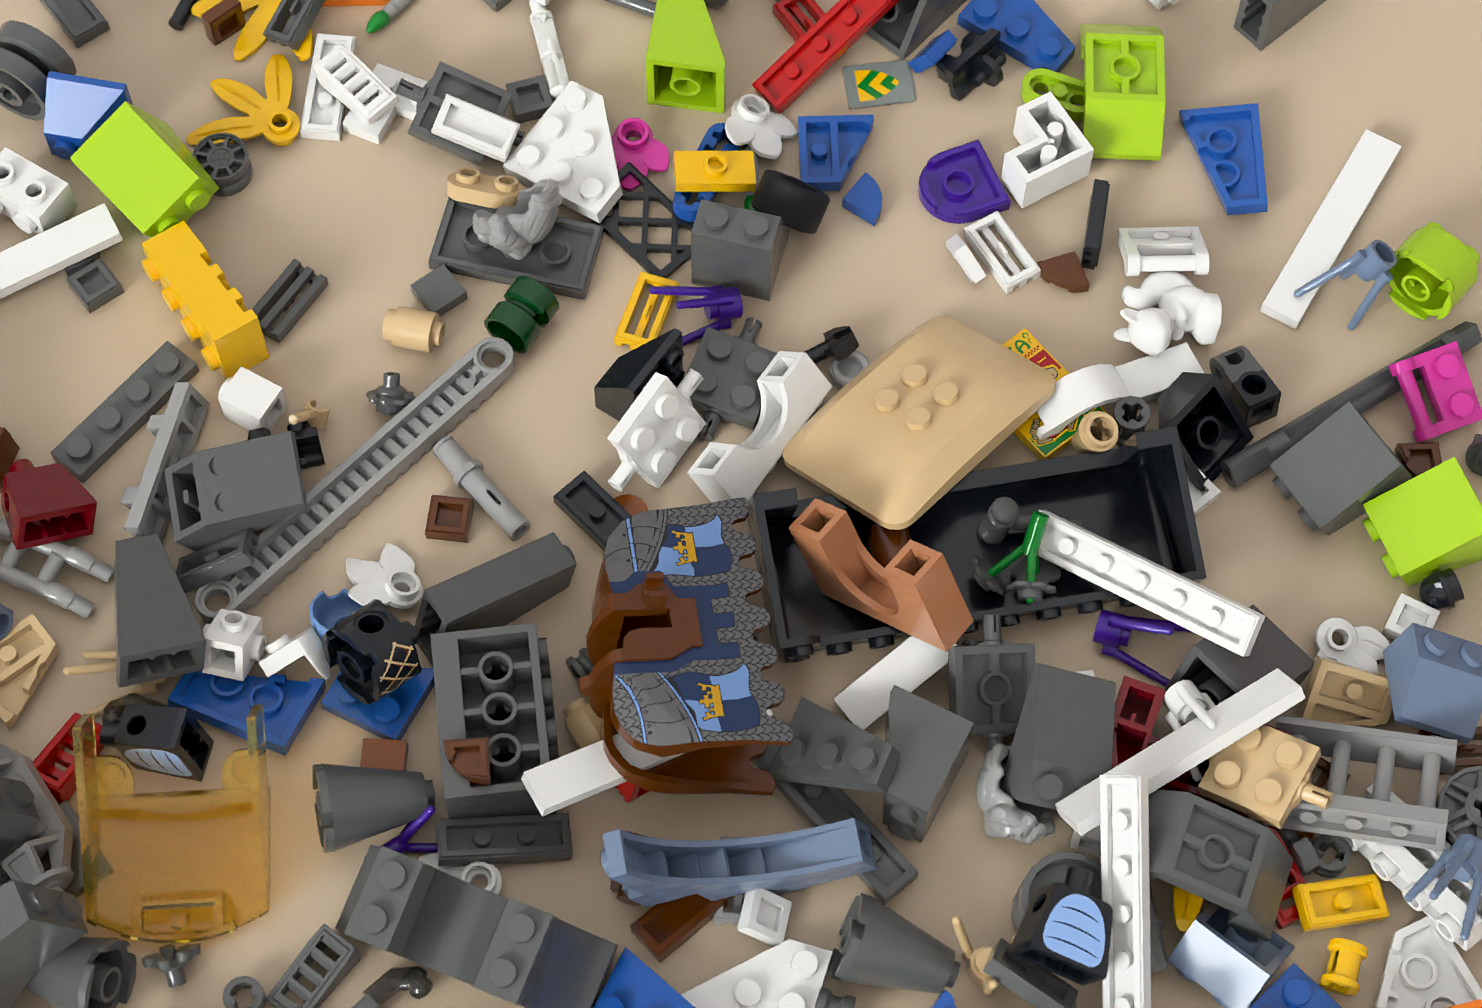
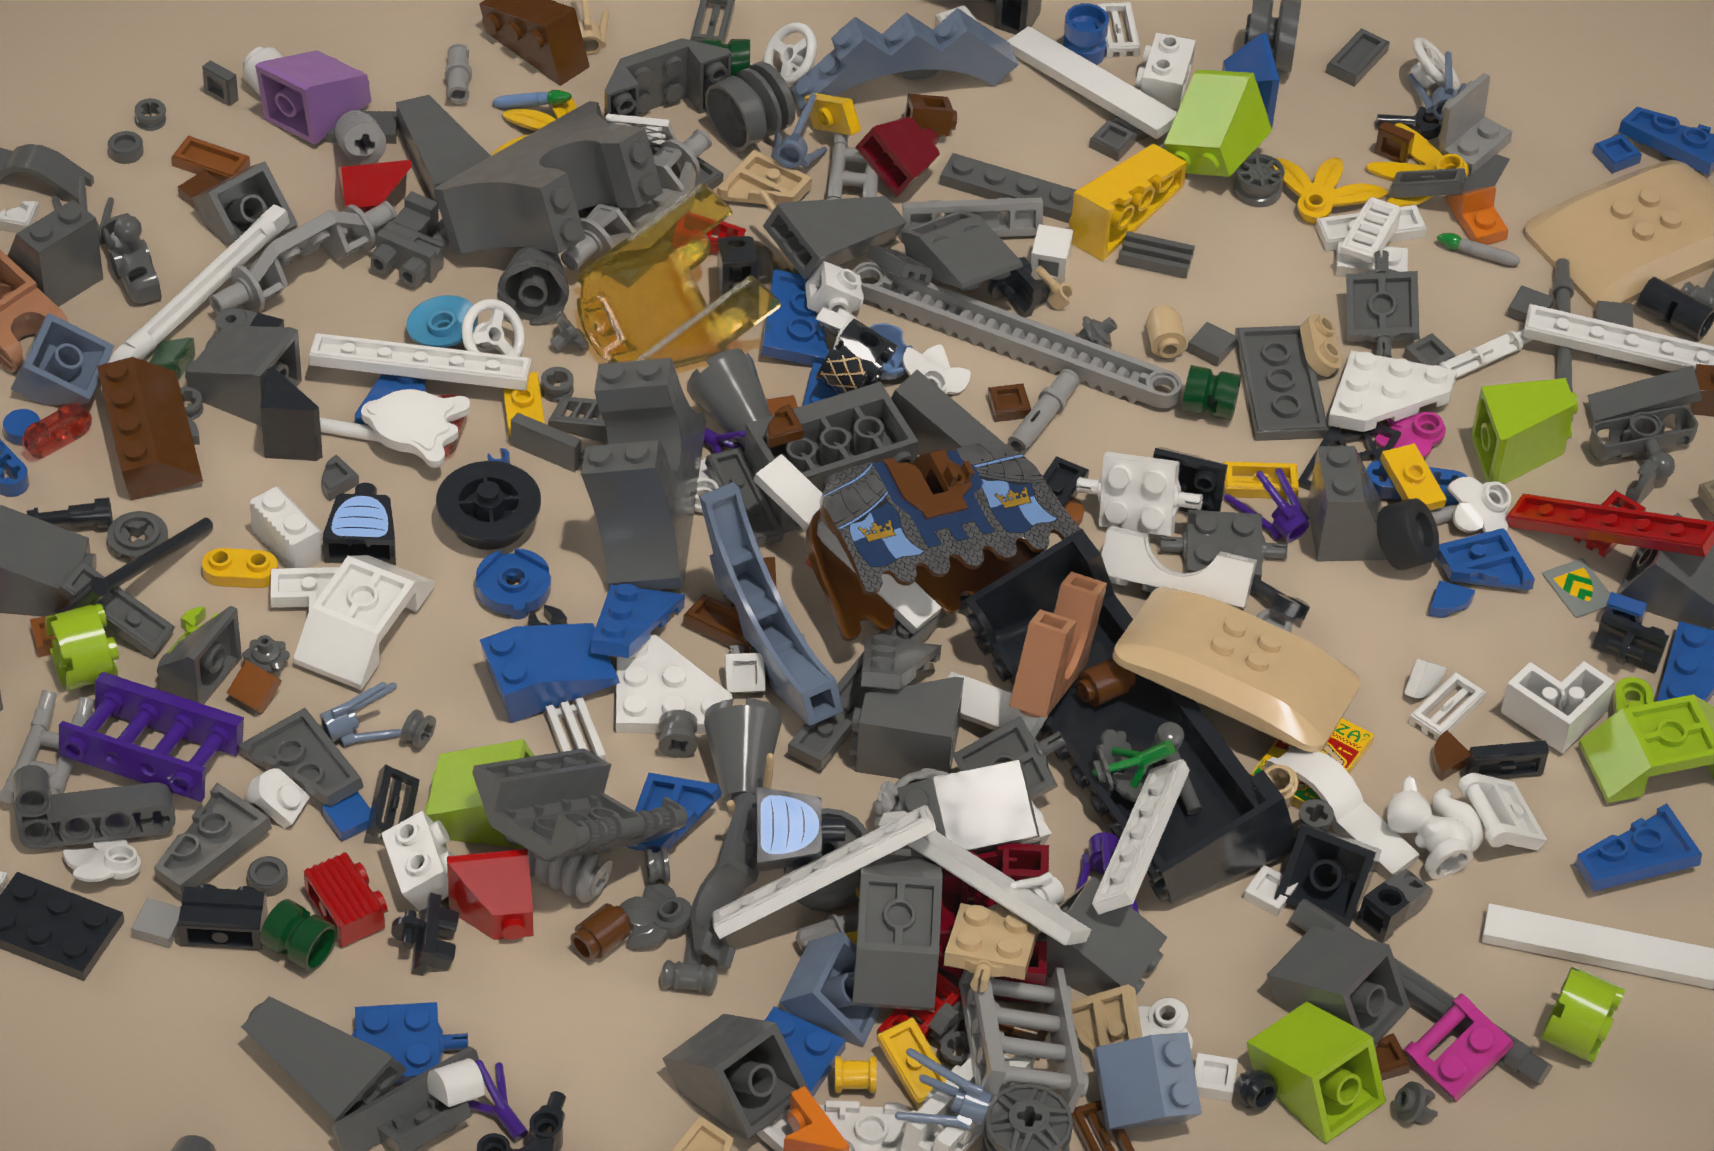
camera: 70 degrees right, 15 degrees down
white tile [431,94,520,163] -> none
light grey hair [472,179,562,260] -> none
dark purple tile [918,139,1011,224] -> none
sand blue plant [1294,239,1397,330] -> none

